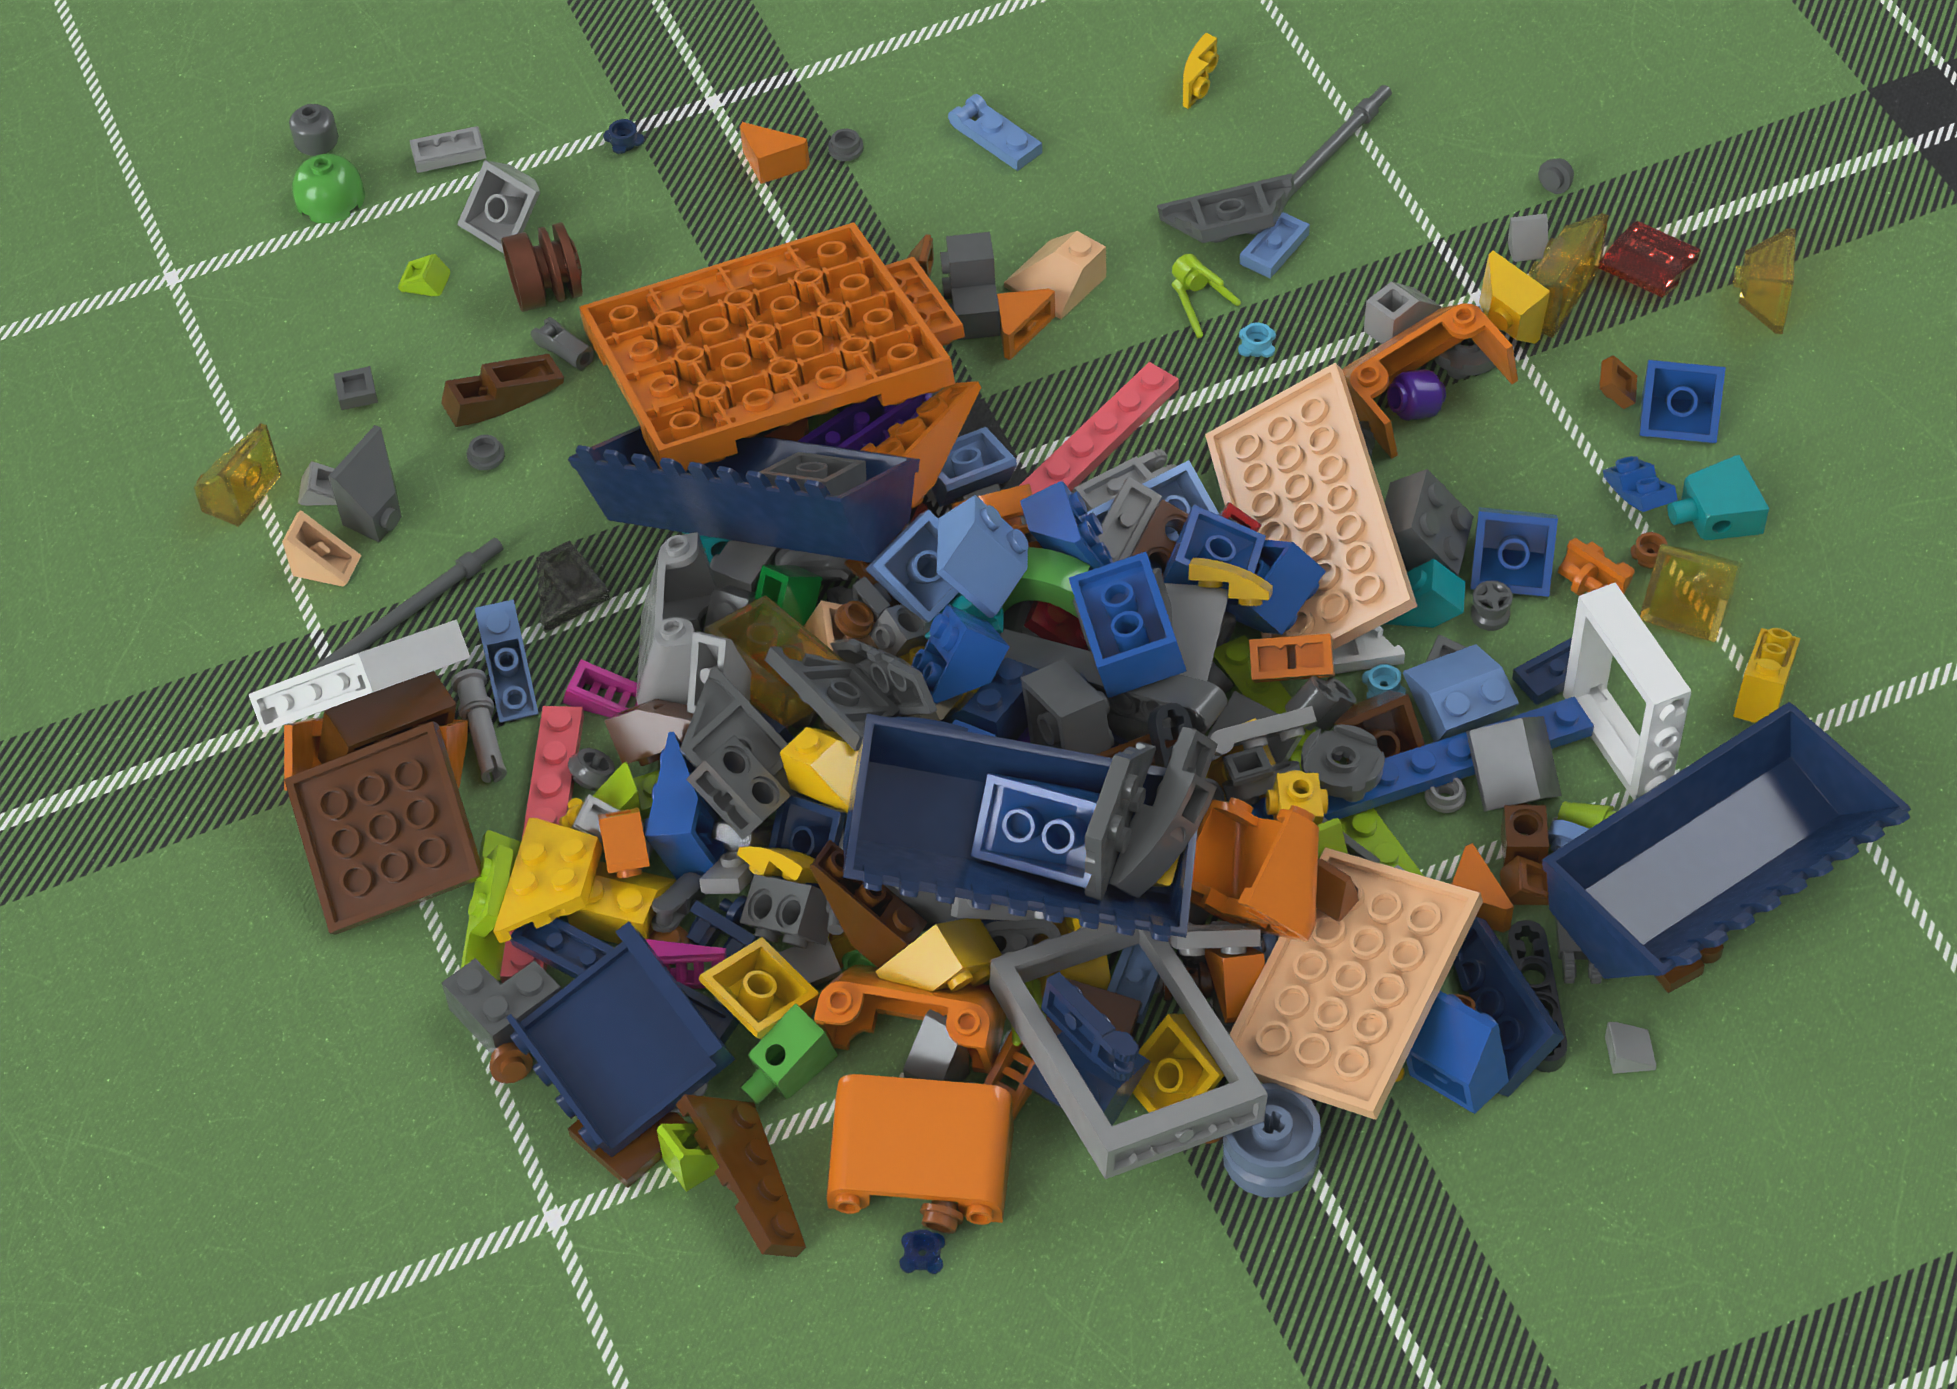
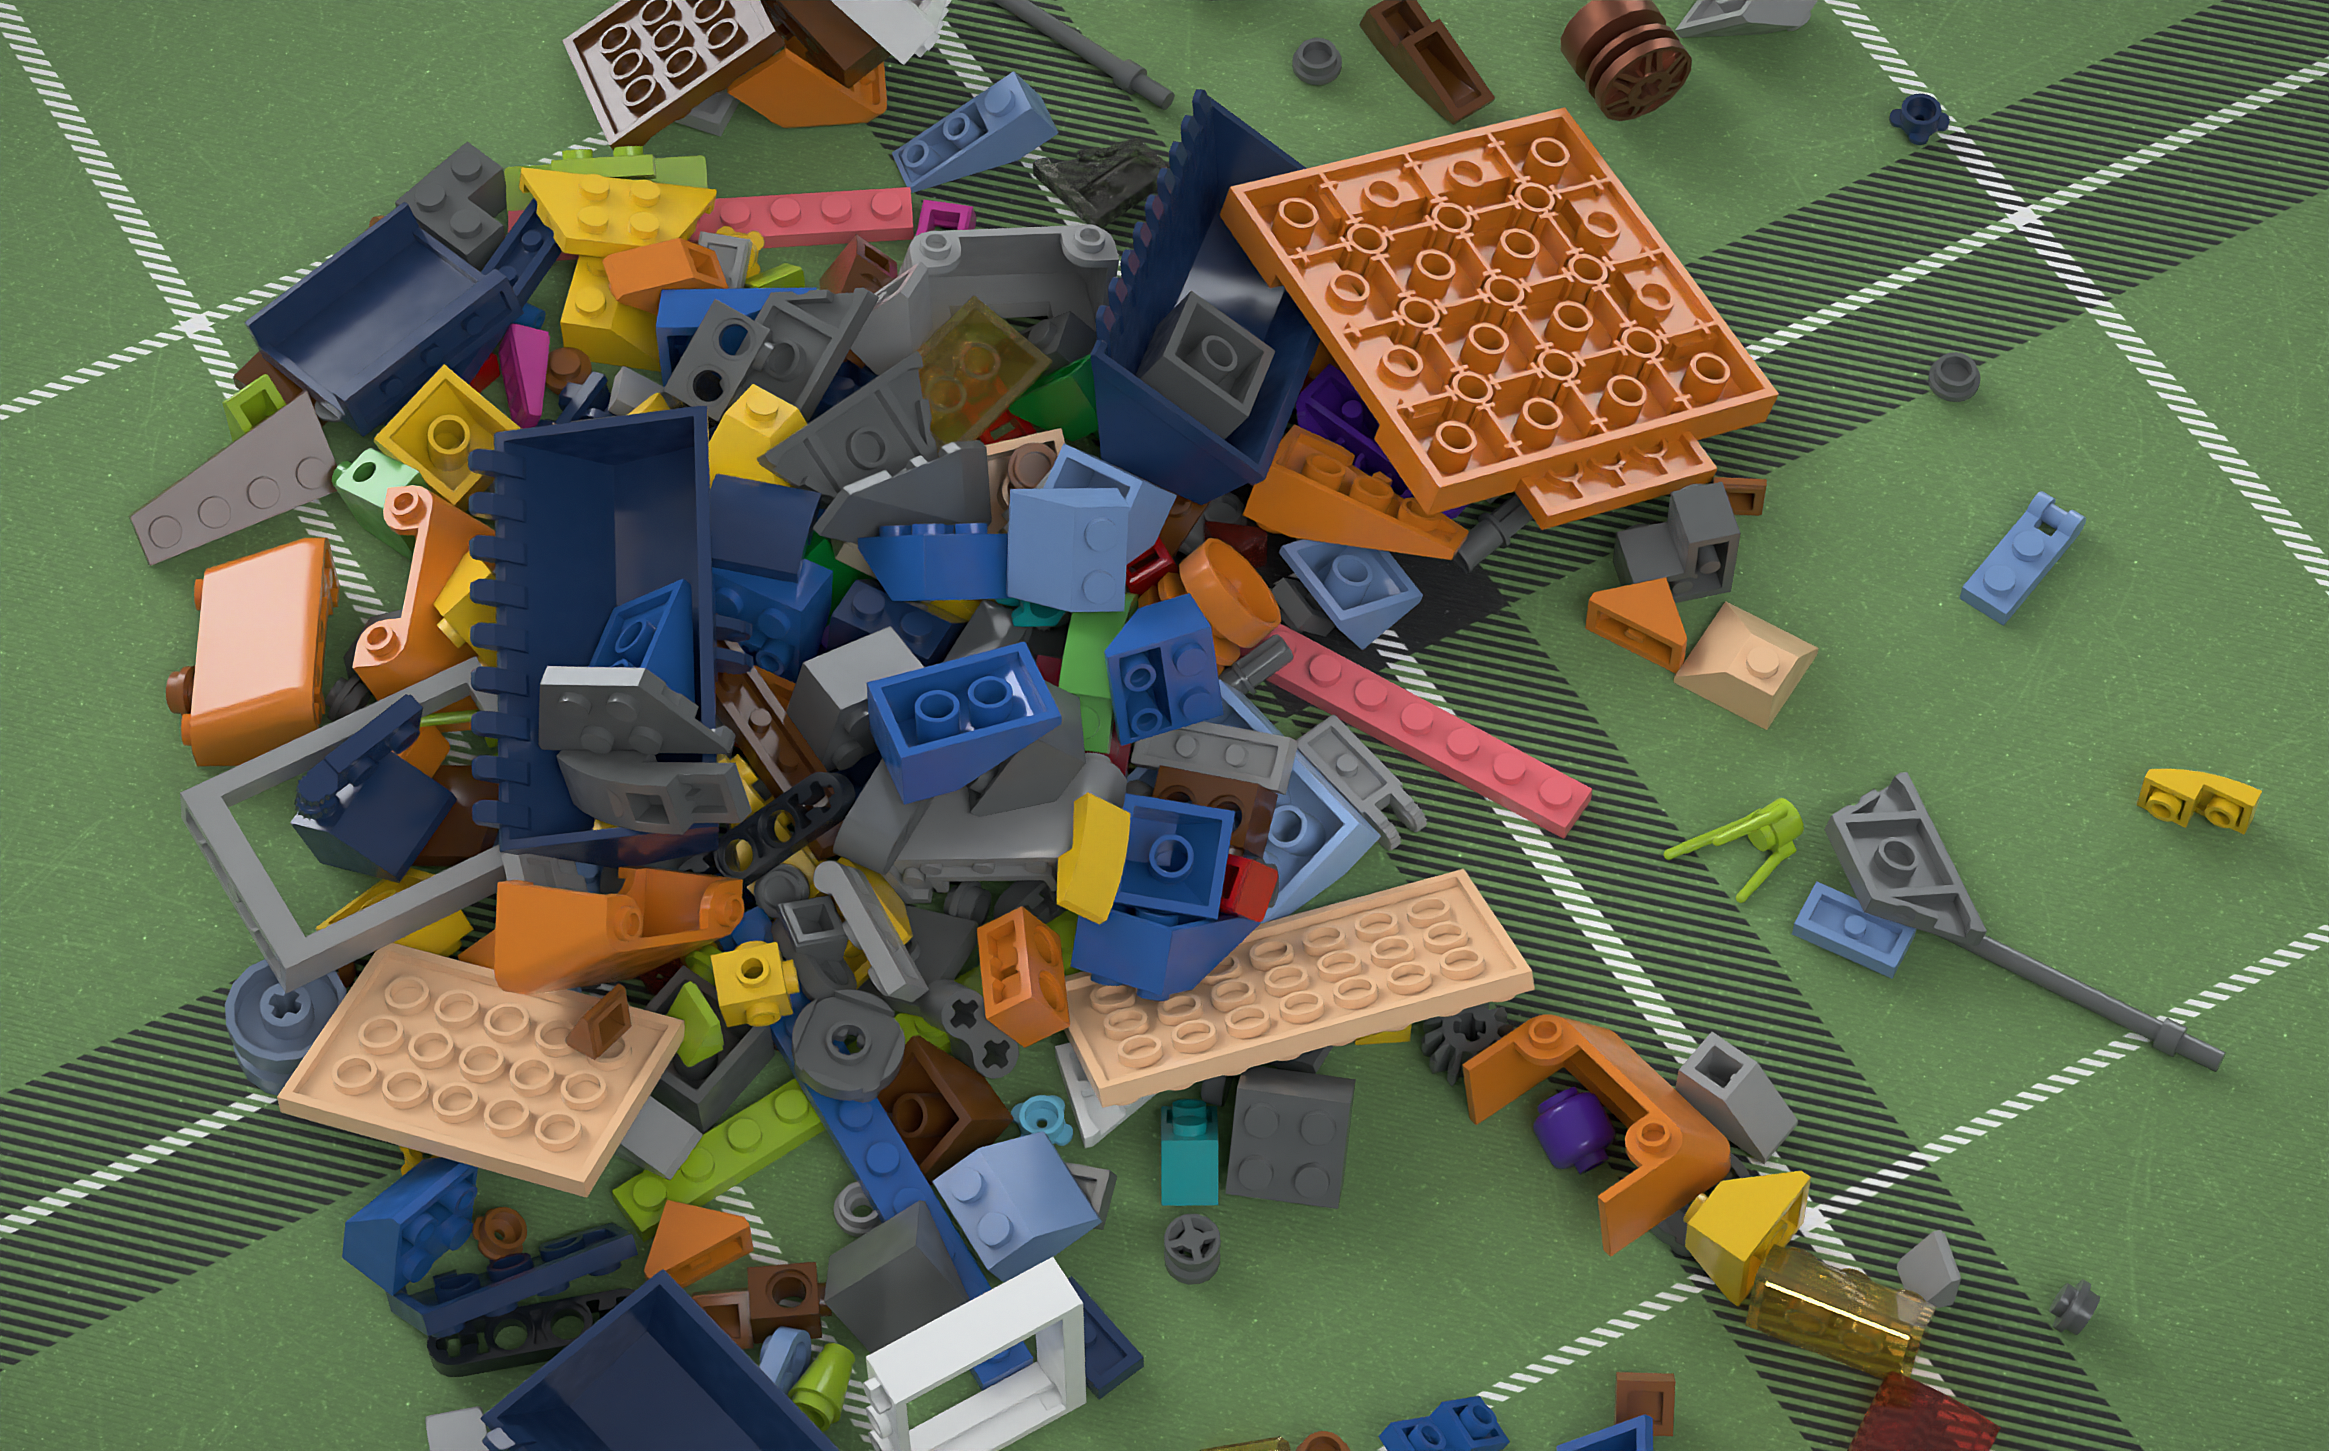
camera: 80 degrees right, 5 degrees up
light grey pin [451,668,507,783] -> none
dark grey bar [531,317,594,371] -> none
dark grey hat [568,748,615,791] -> none
dark grey bar [651,872,706,933] -> none
orange slope [740,122,810,184] -> none
clear blue plate [899,1230,945,1274] -> none
medium azure plate [1238,323,1276,358] -> none
blue slope [1470,507,1558,597] -> none
orange hips [1557,538,1635,596] -> none

